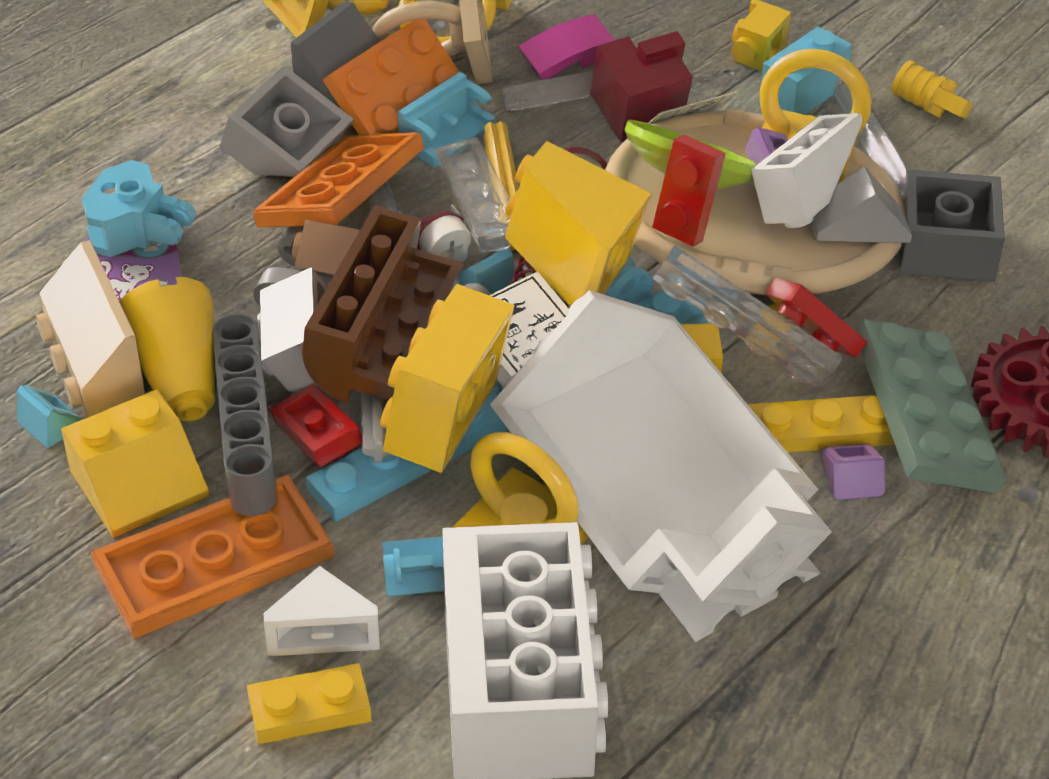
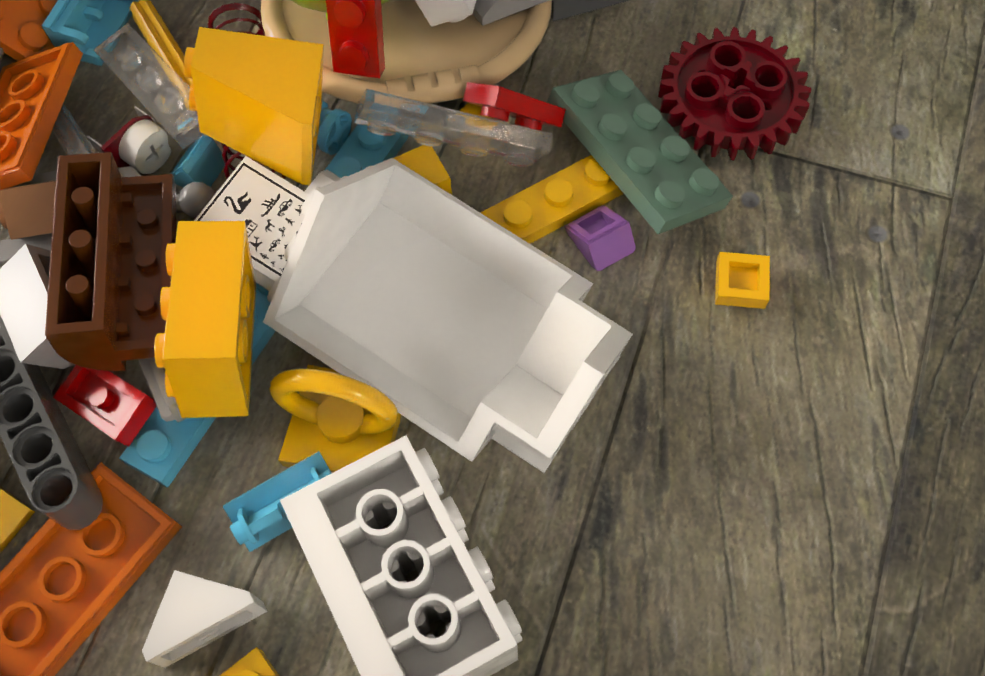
camera: 20 degrees left, 20 degrees up
none -> yellow plate [715,252,770,309]

